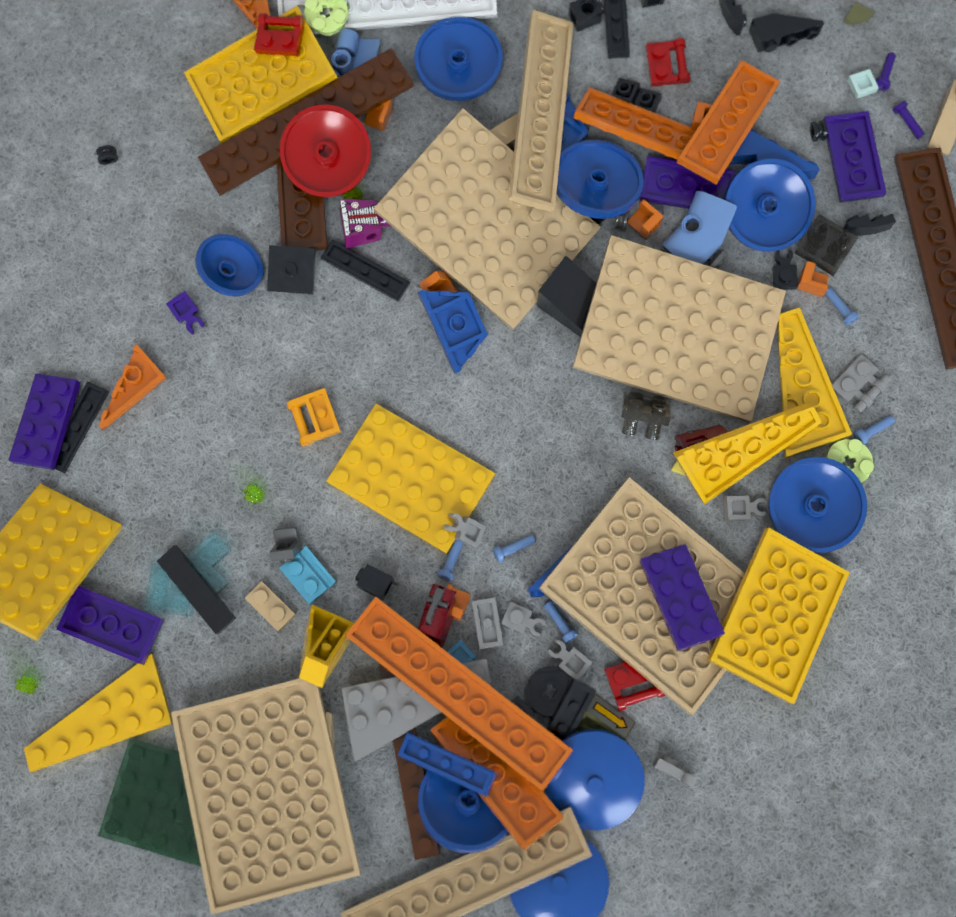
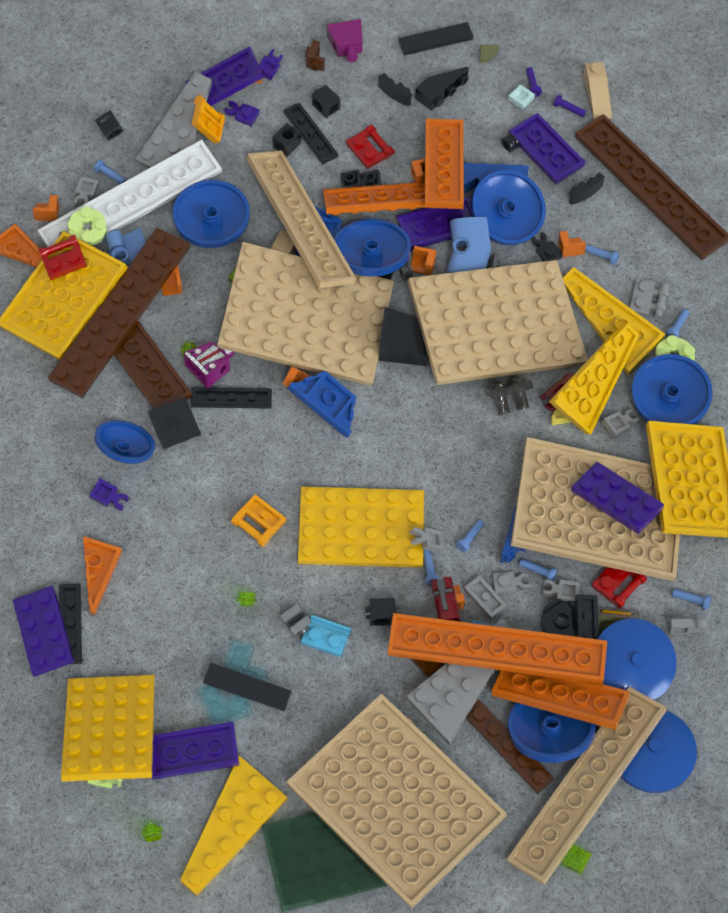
camera: 35 degrees left, 15 degrees down
tan plate [245,581,296,632] -> none
red dish [280,105,371,198] -> none
yellow wedge [299,605,354,688] -> none
blue tile [398,732,497,796] -> none
clear smoke plate [794,214,858,276] -> none
none -> medium blue piece [672,589,711,610]

